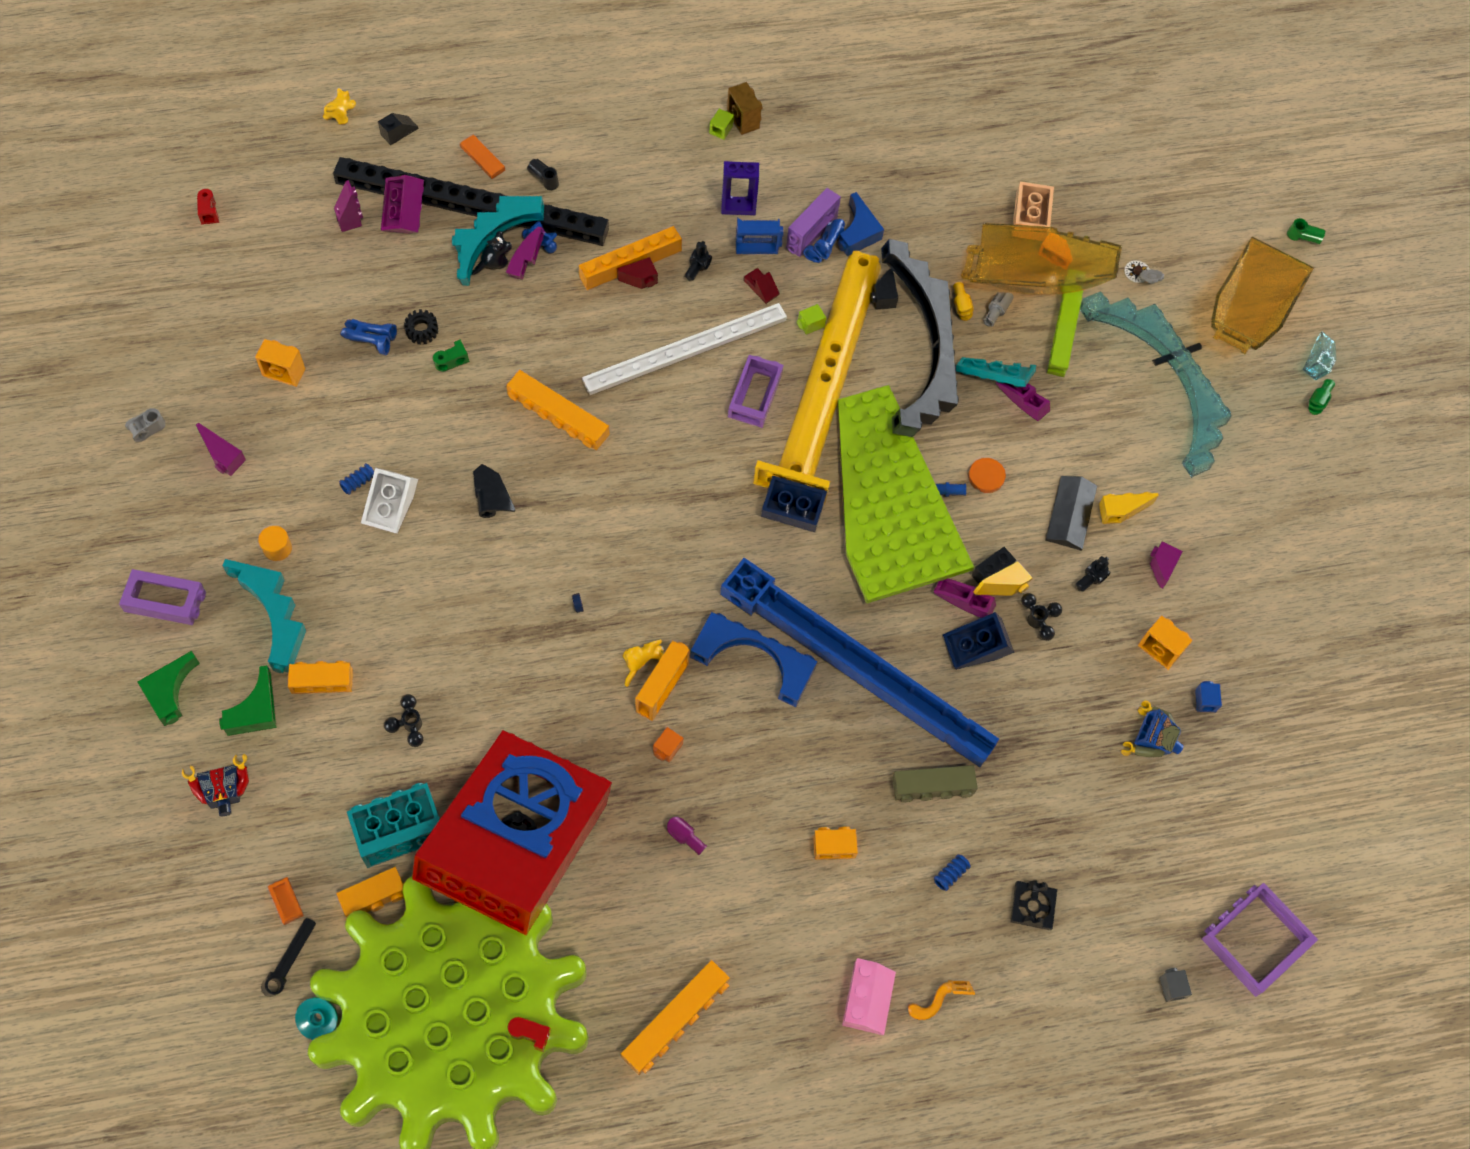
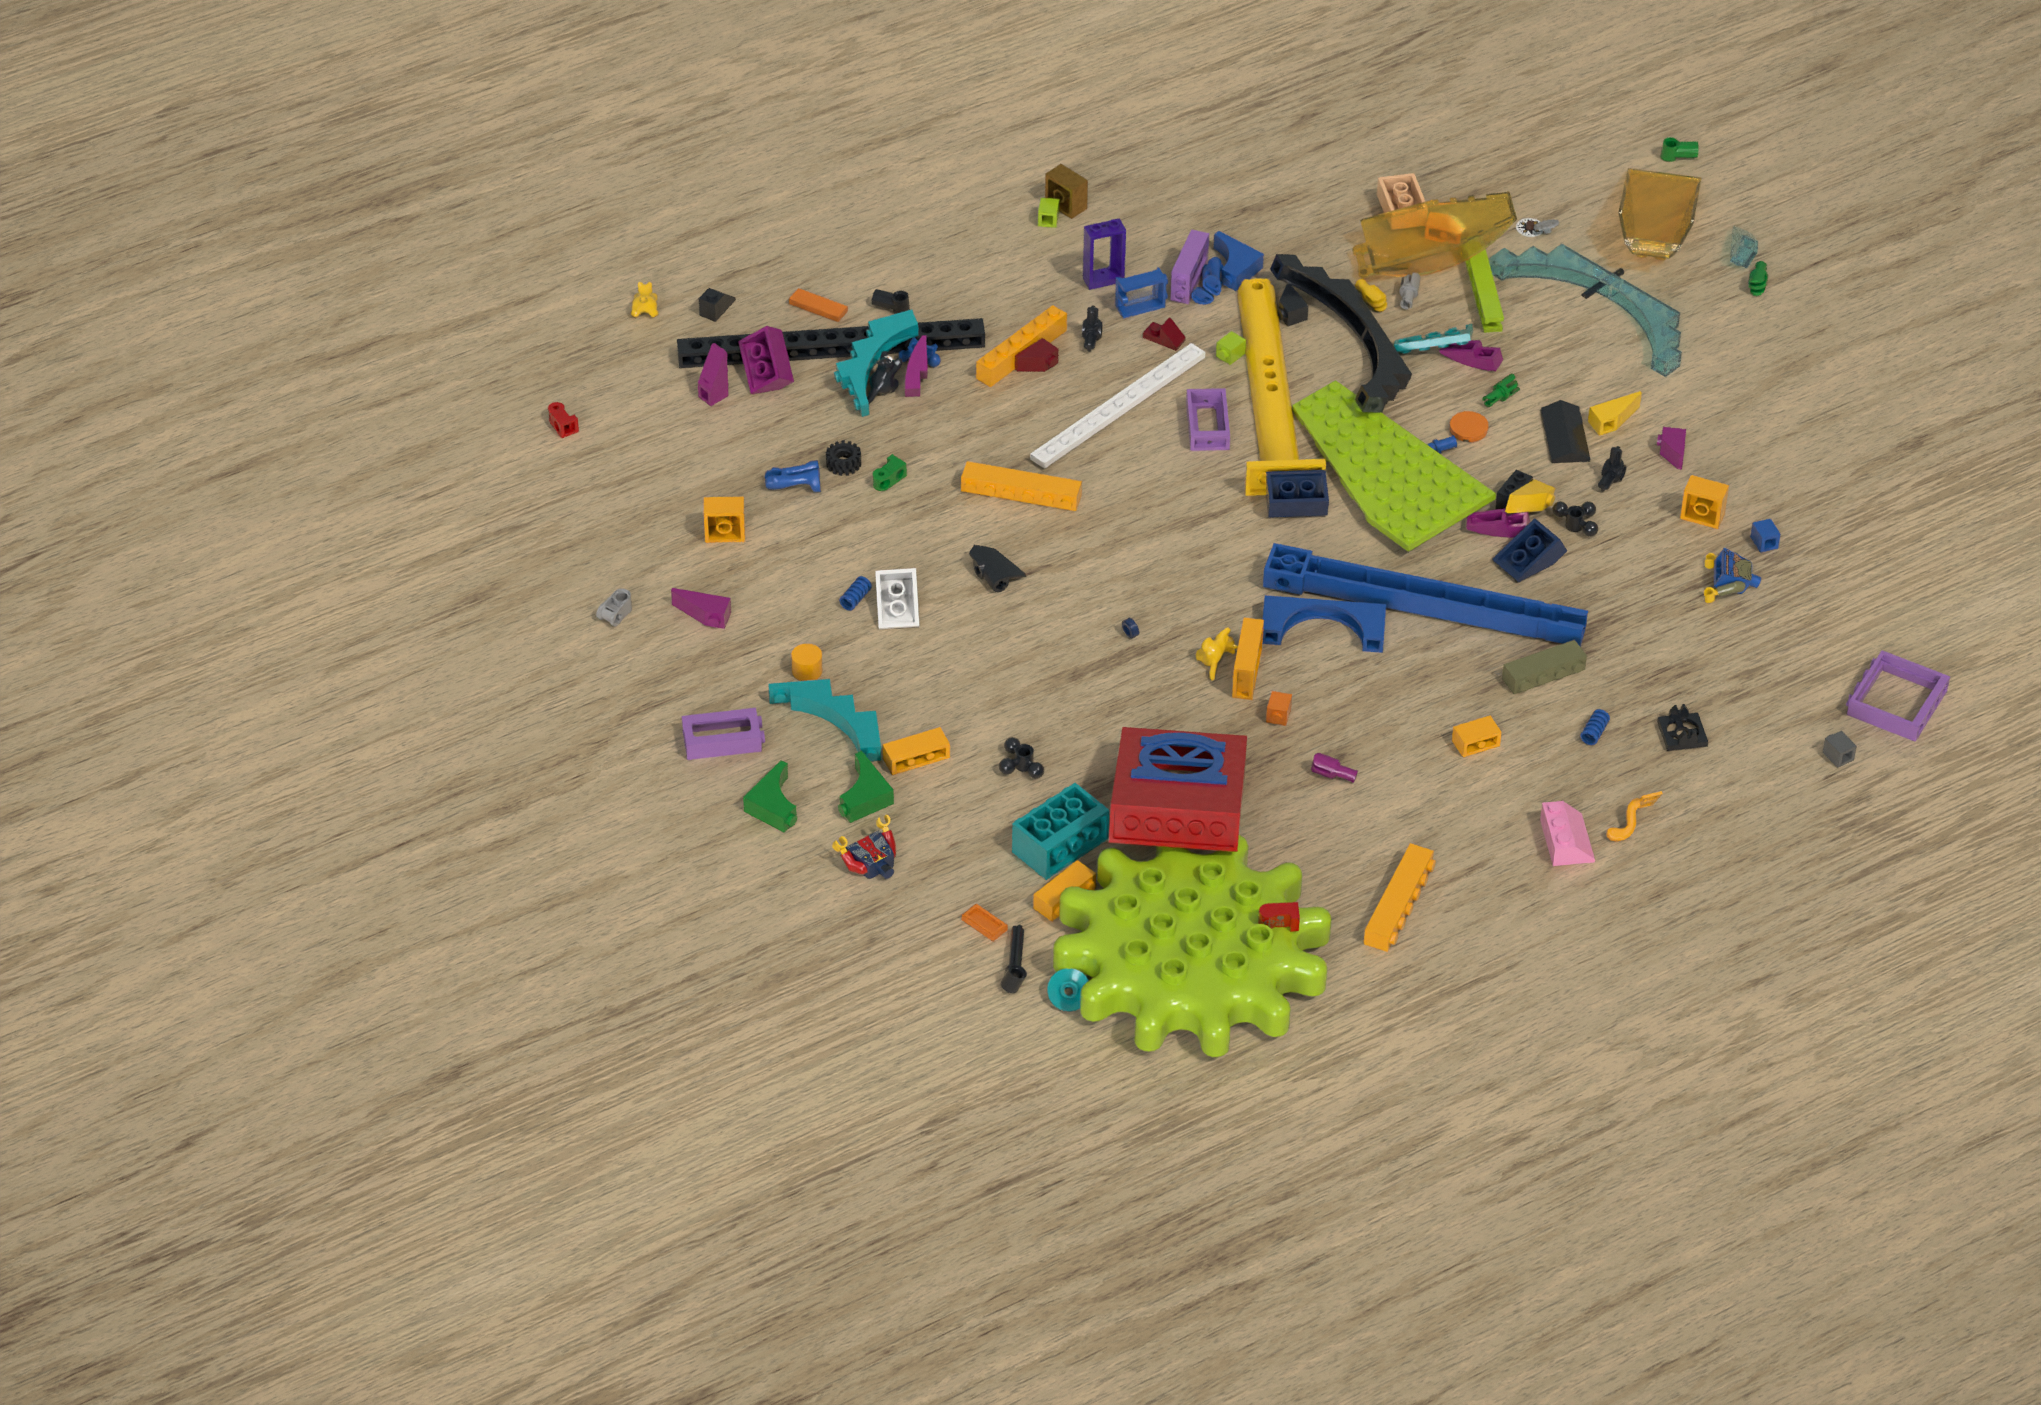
camera: 15 degrees left, 20 degrees down
none -> green arm [1482,373,1520,407]

